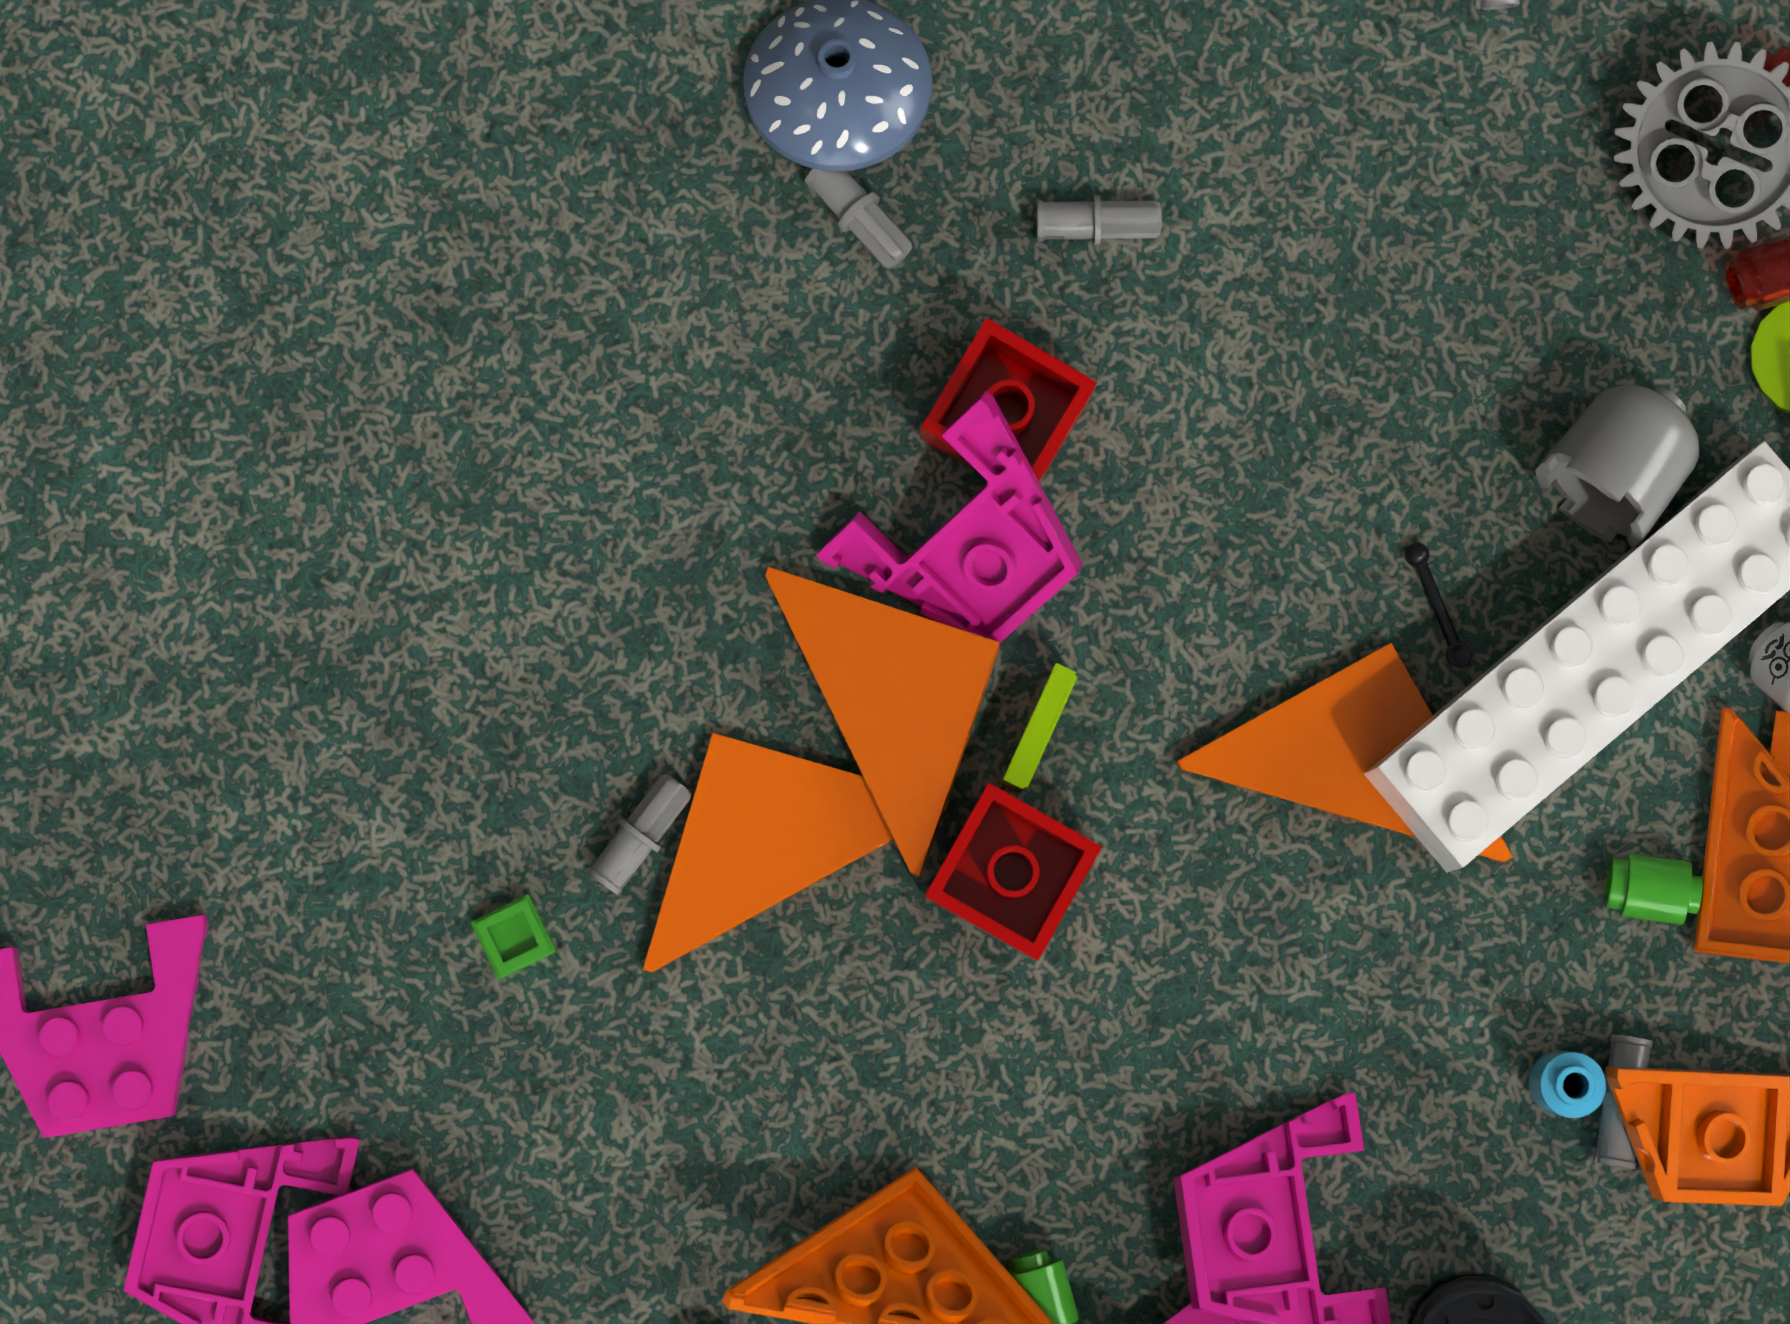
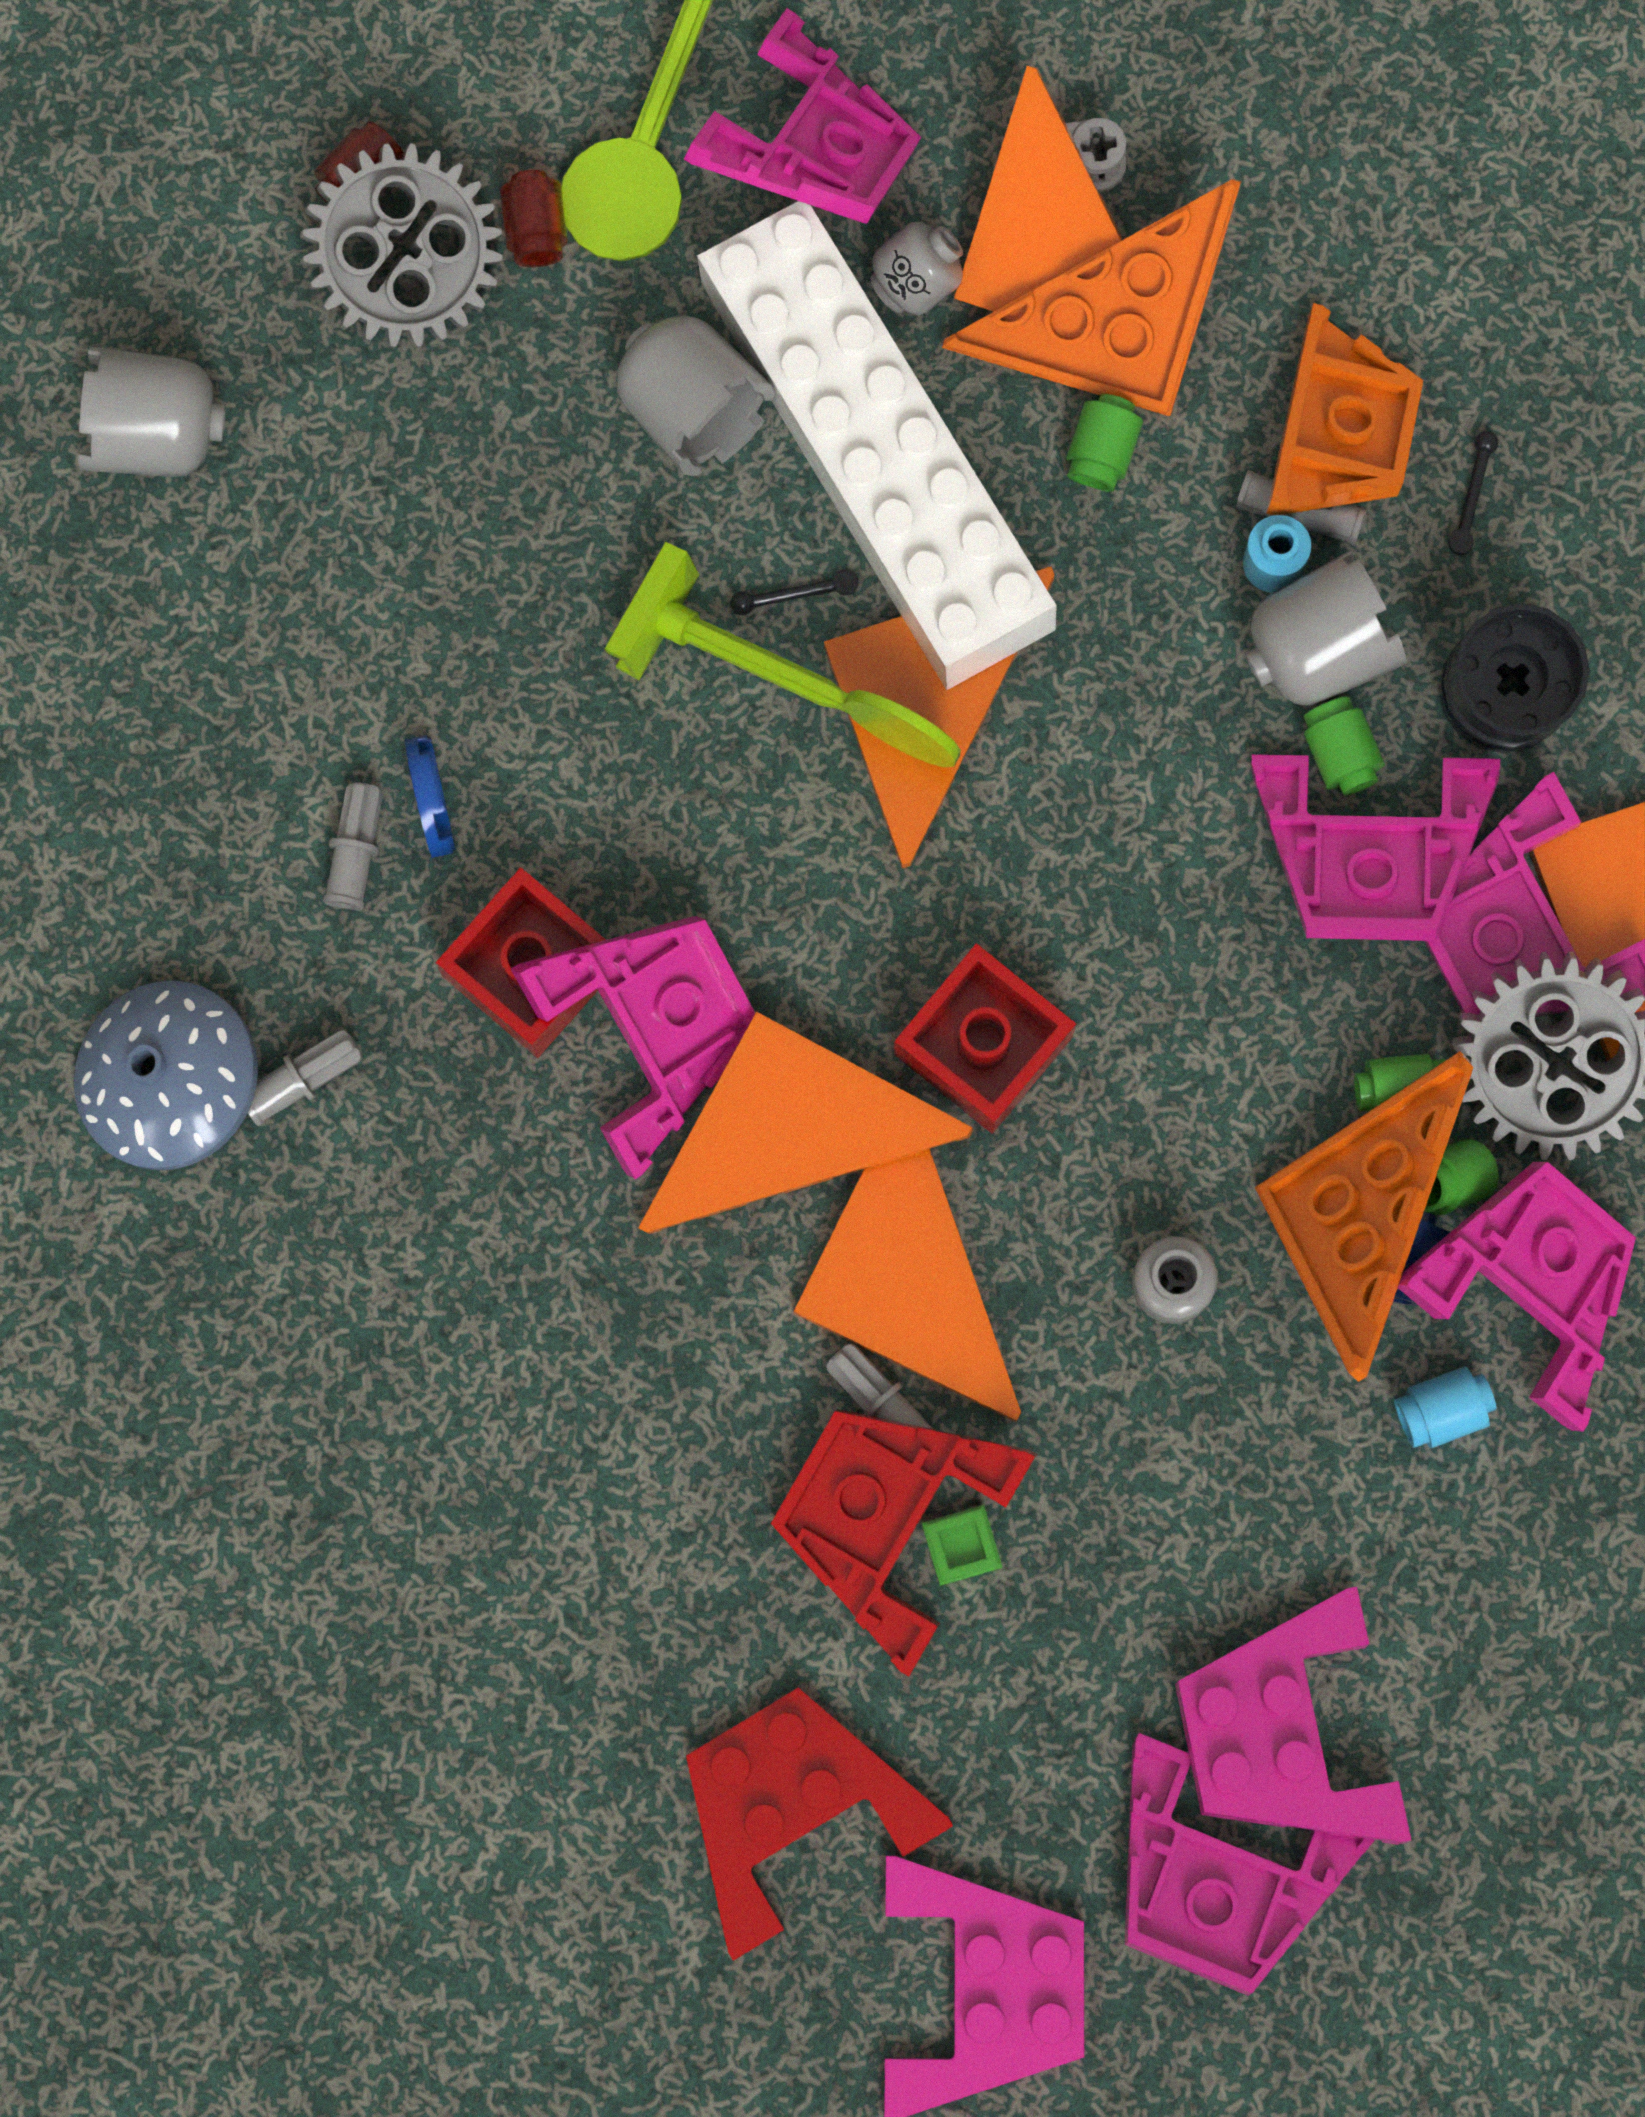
camera: 75 degrees left, 5 degrees down
lime tile [1001,663,1078,792] -> none
none -> blue tile [405,735,456,858]
none -> lime piece [605,542,961,768]
none -> red wing [686,1687,953,1961]
none -> red wing [771,1409,1037,1677]
none -> light grey head [1132,1236,1218,1324]
none -> light grey cylinder [1245,551,1407,706]
none -> bright green brick [1303,697,1385,796]
none -> black hinge [1448,431,1499,555]

